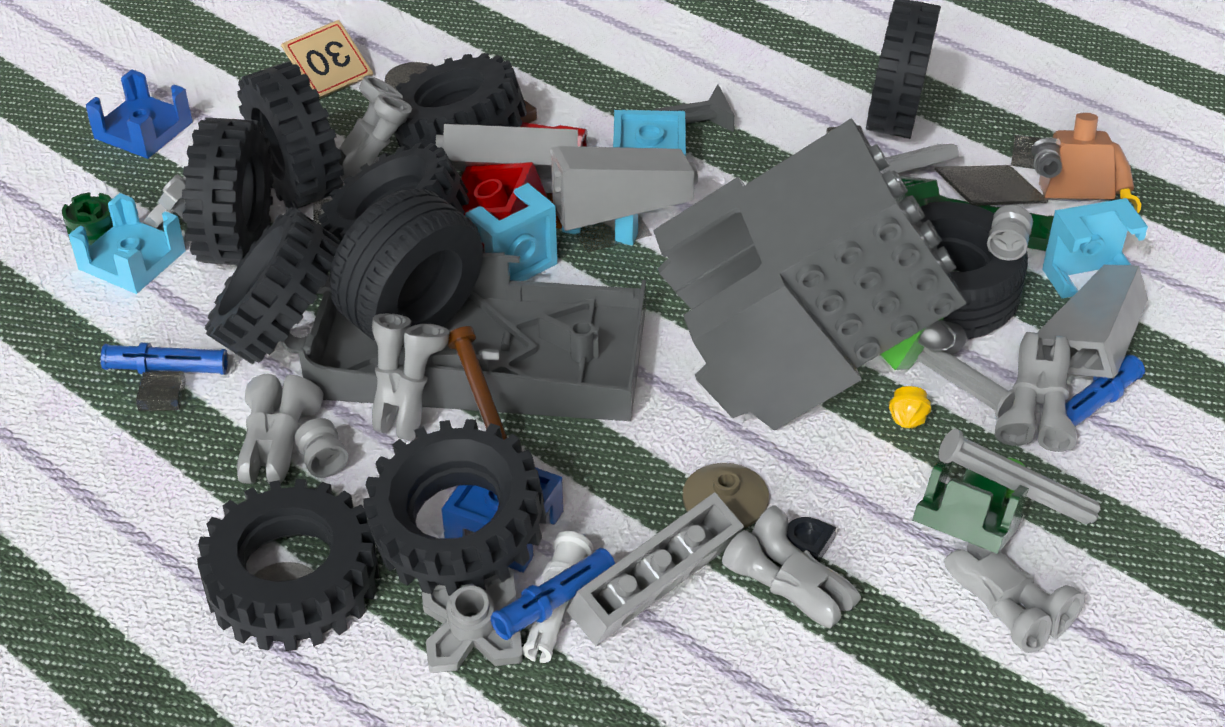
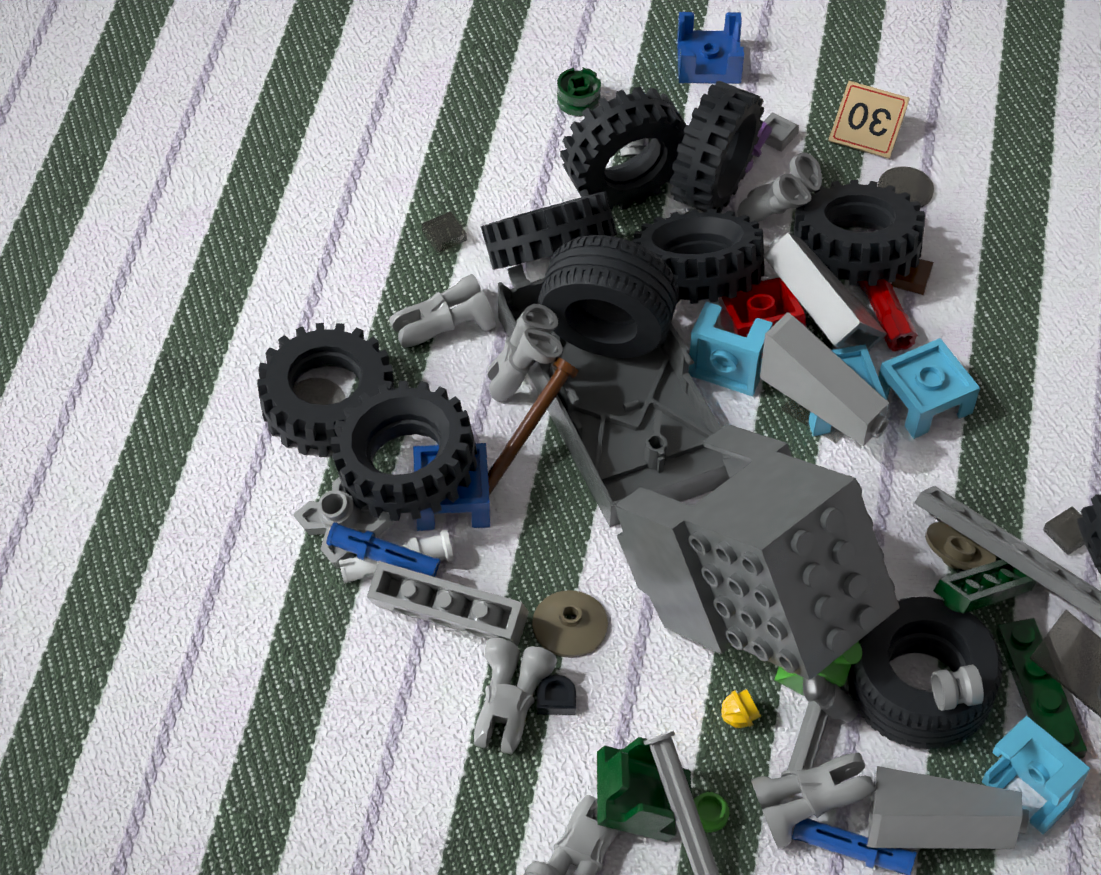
camera: 60 degrees right, 10 degrees up
medium azure panel [69,193,186,294] -> none
blue pin [101,342,228,375] -> none
light grey wheel [294,418,348,478] -> none
dark grey piece [654,84,735,132] -> none

